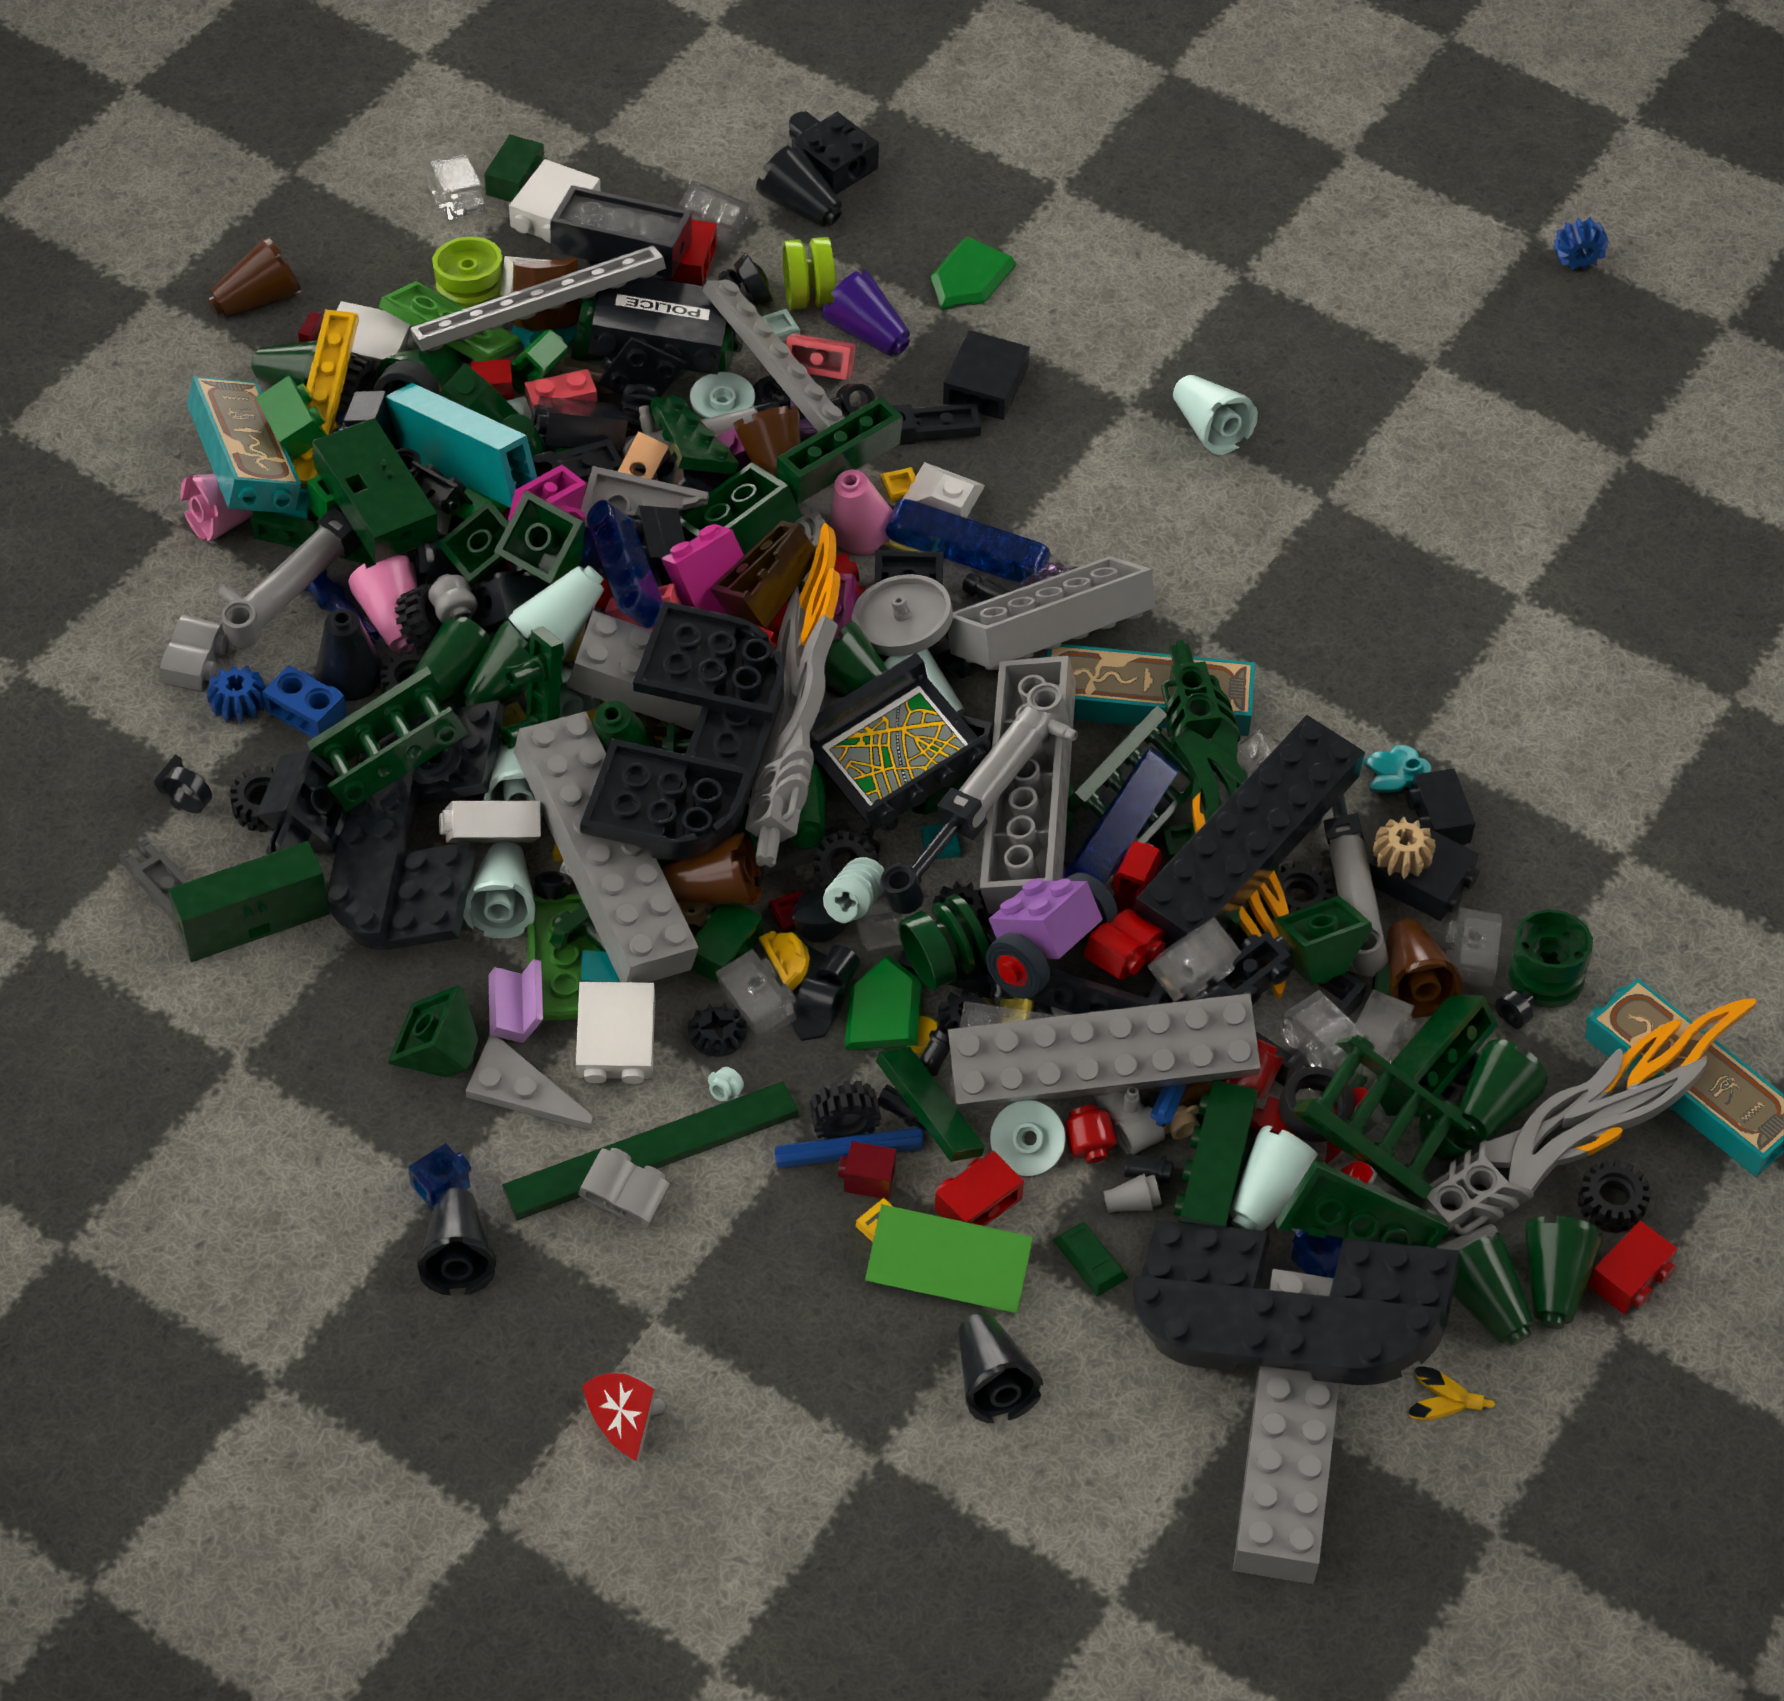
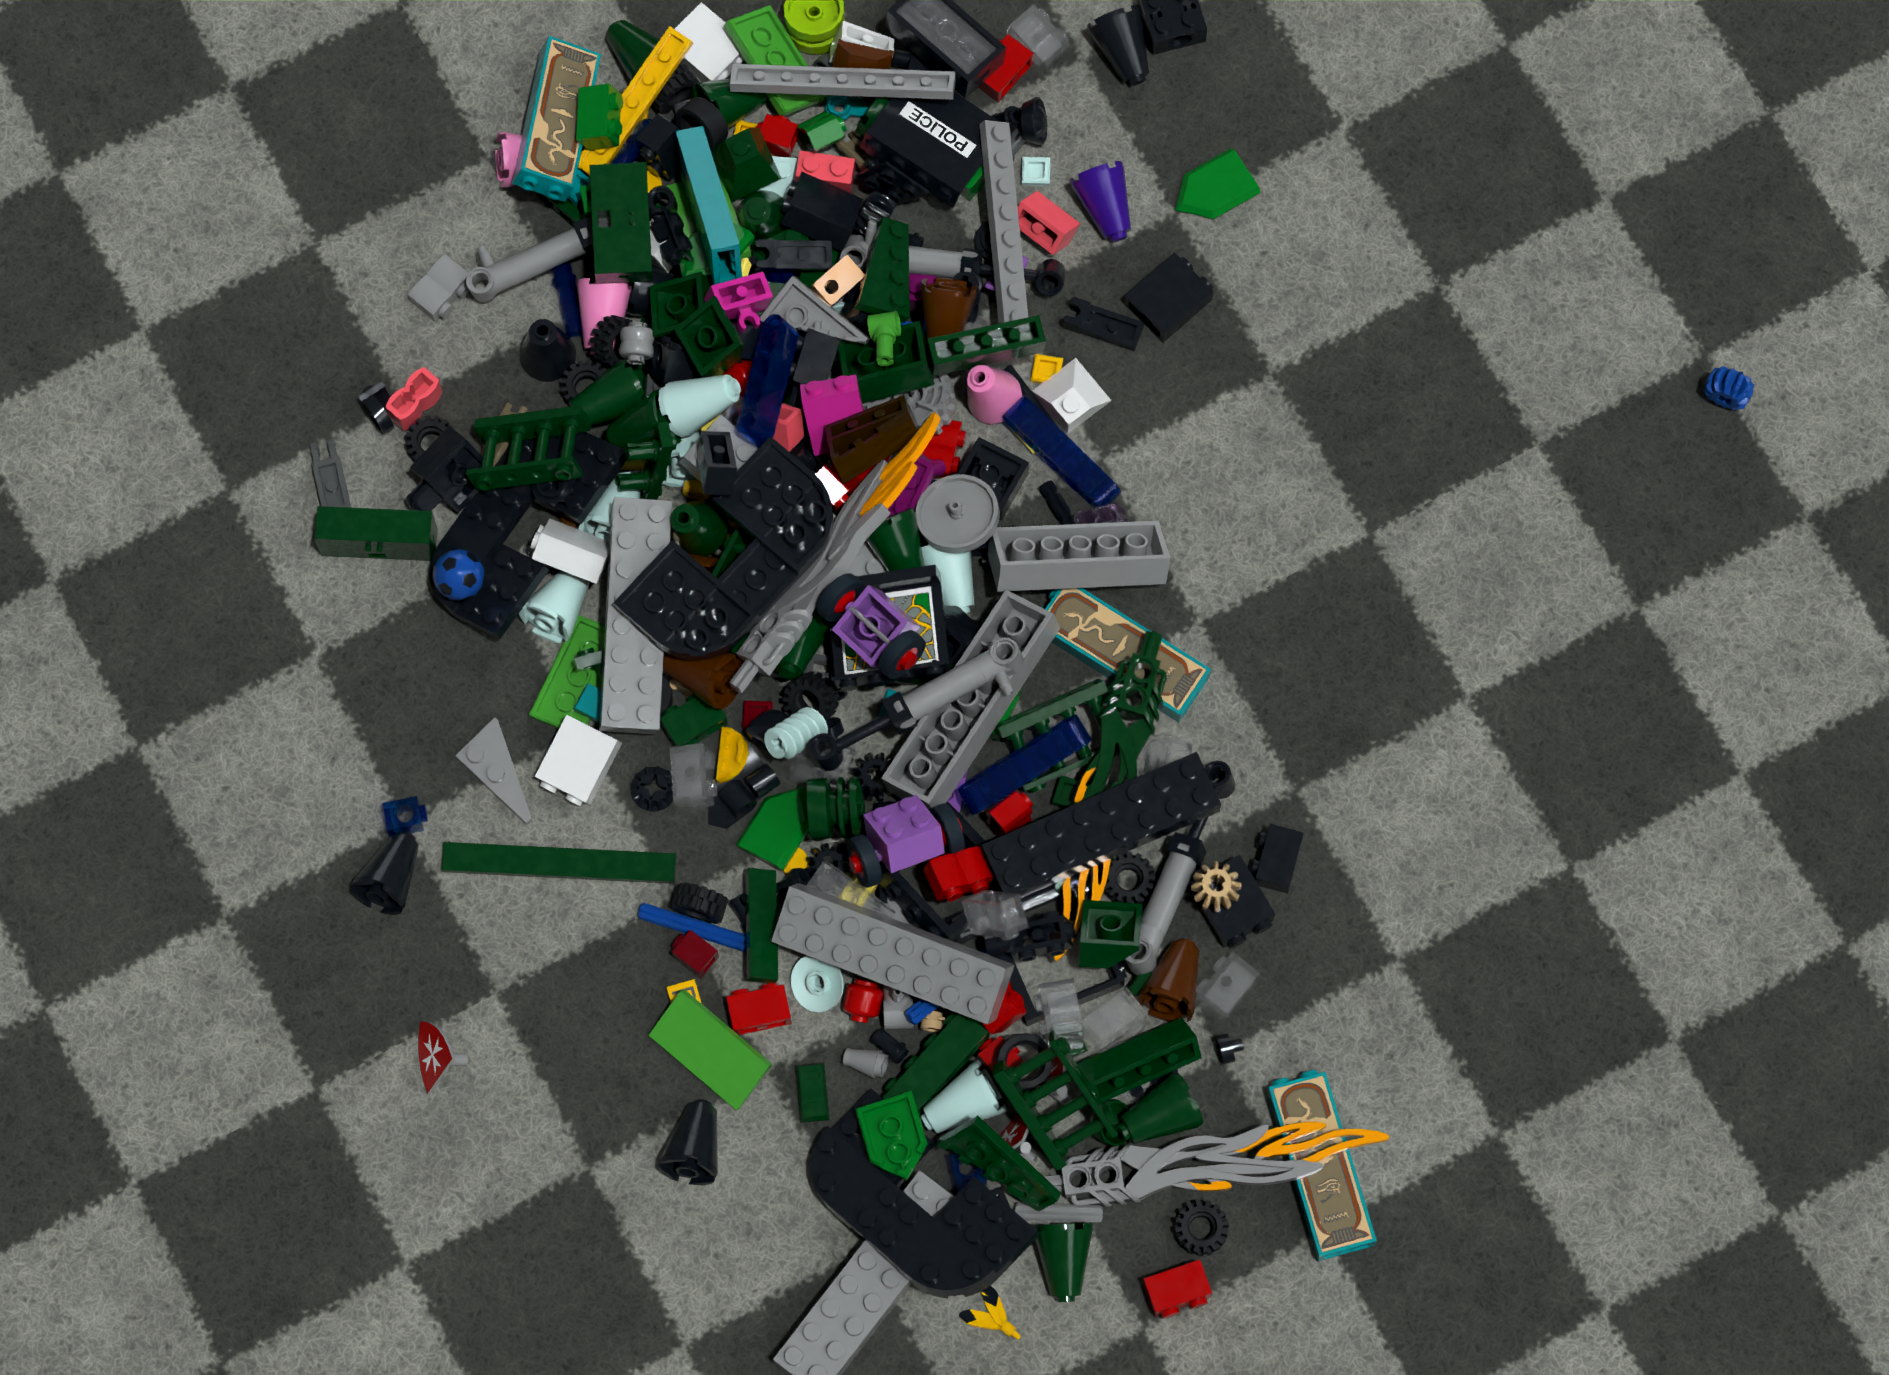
camera: 30 degrees right, 20 degrees up
blue gear [207,664,266,724] -> none
blue brick [262,665,347,738] -> none
dark red tile [298,311,323,343] -> none
dark green slope [388,985,479,1077] -> none
lavender panel [488,959,543,1043] -> none
black tile [534,871,571,900] -> none
light grey brick [578,1148,670,1230] -> none
light aqua dish [690,372,755,419] -> none
light aqua plate [708,1067,744,1102] -> none
lime wheel [782,237,836,310] -> none
light aqua cone [1173,375,1258,455] -> none
teal plate [1363,745,1432,793] -> none
dark green wheel [1508,909,1593,1008] -> none
dark green cone [1525,1216,1604,1329] -> none
none -> coral brick [386,367,442,431]
none -> blue piece [433,549,485,601]
none -> black brick [697,431,737,496]
none -> brick [816,573,926,679]
none -> green tile [855,1091,928,1180]
none -> bright green pin [867,311,901,366]

